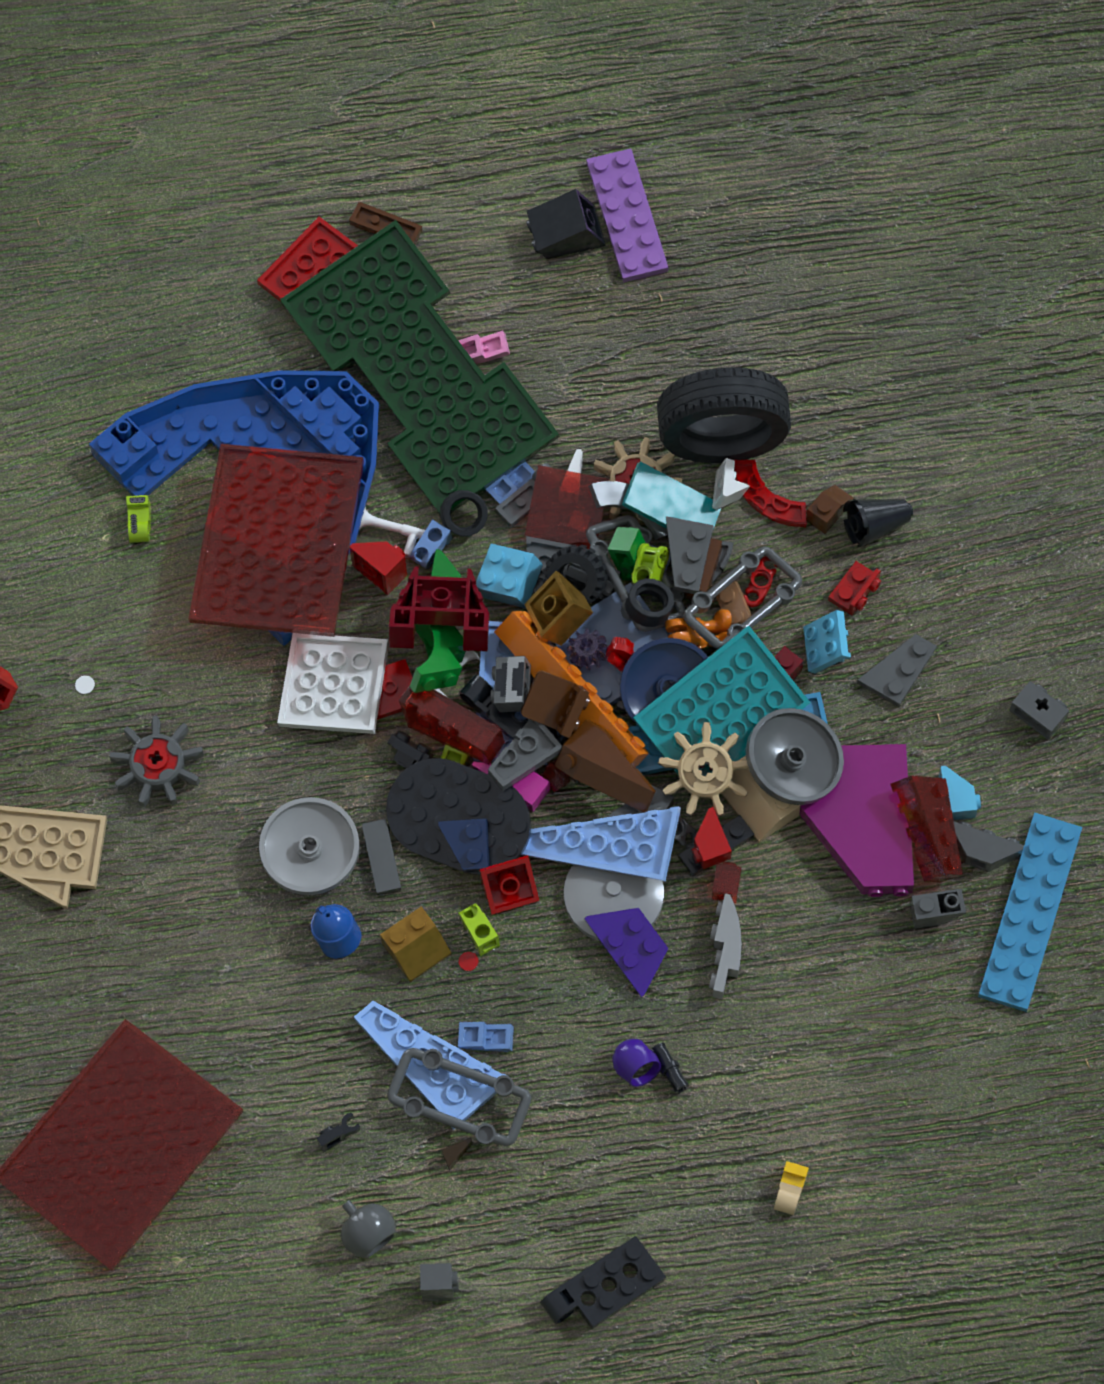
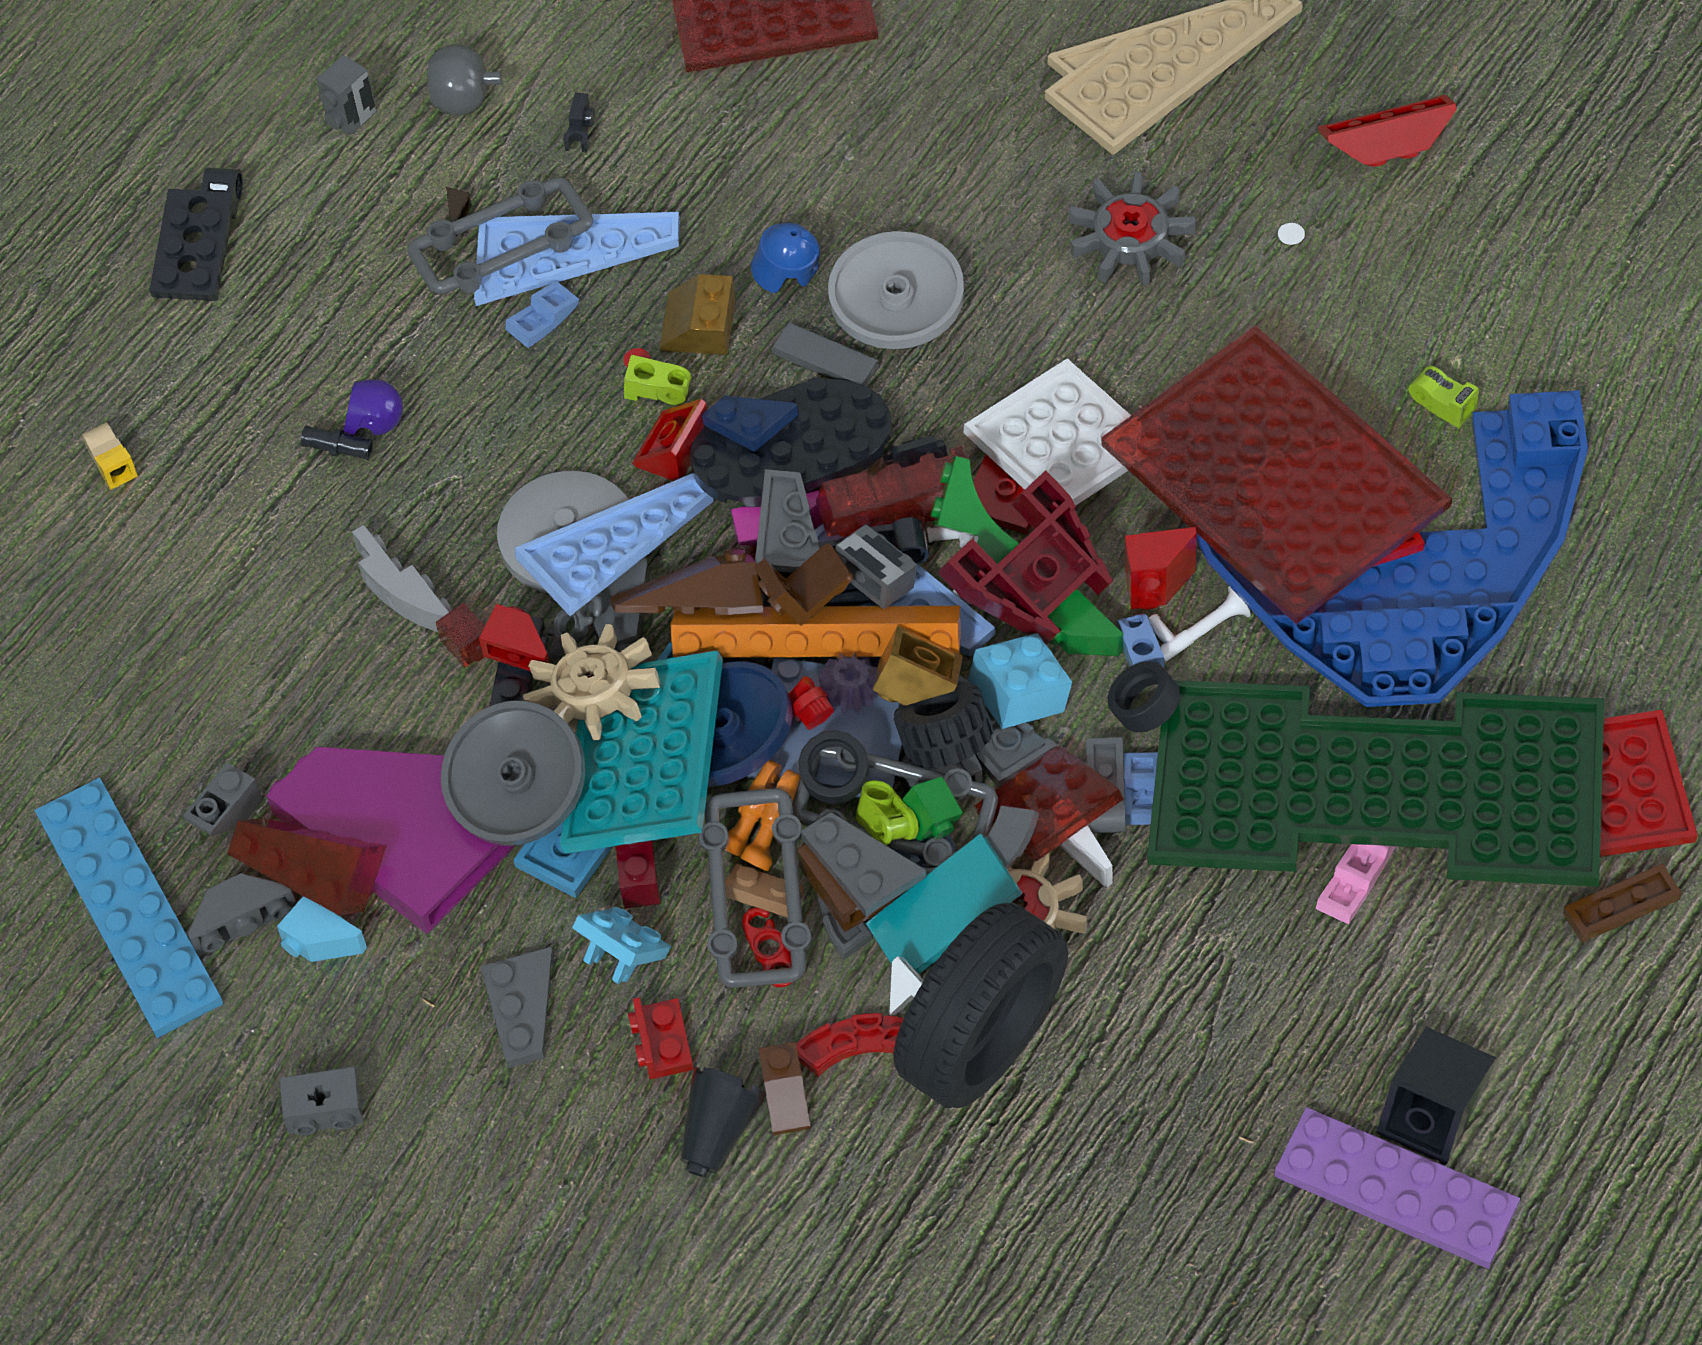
camera: 135 degrees right, 10 degrees down
dark purple wing [584,908,668,997] -> none

